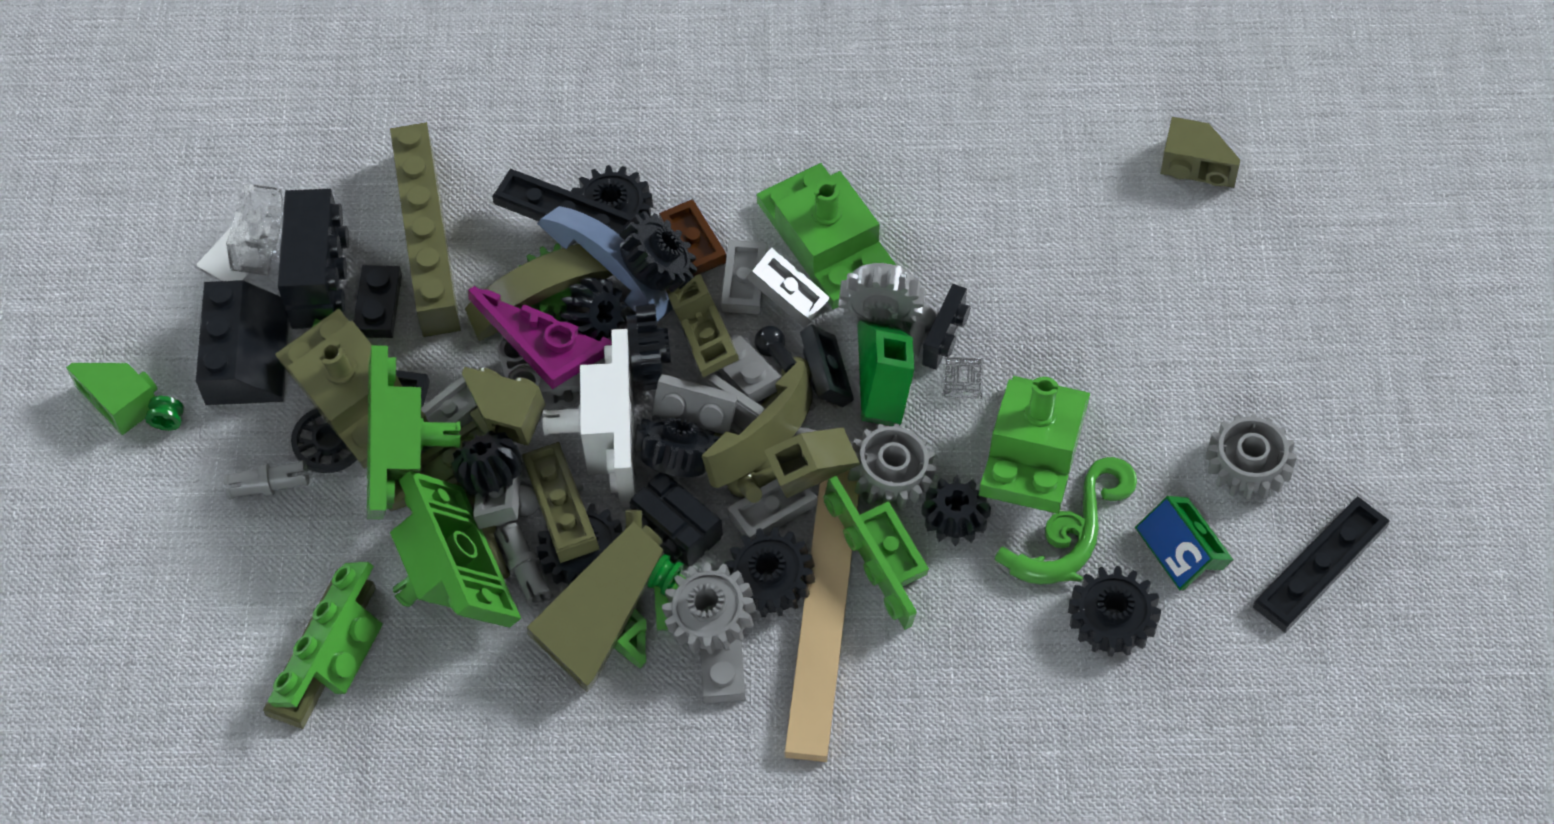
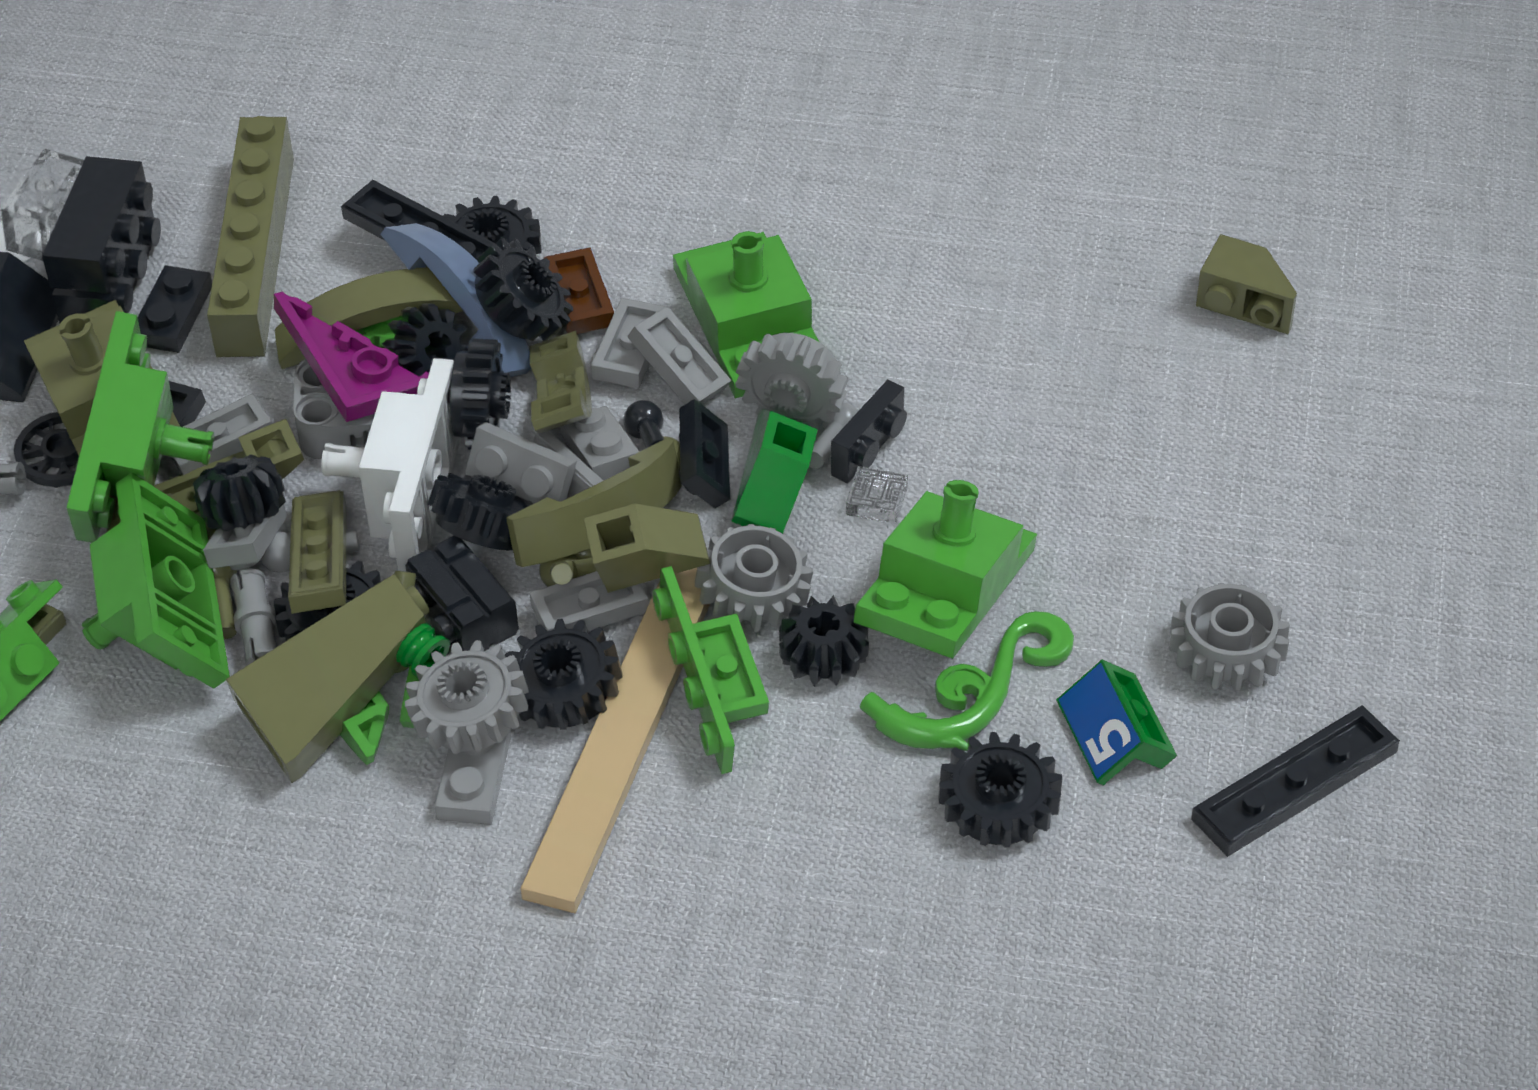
camera: 10 degrees right, 10 degrees down
olive slope [462,367,546,446] -> none

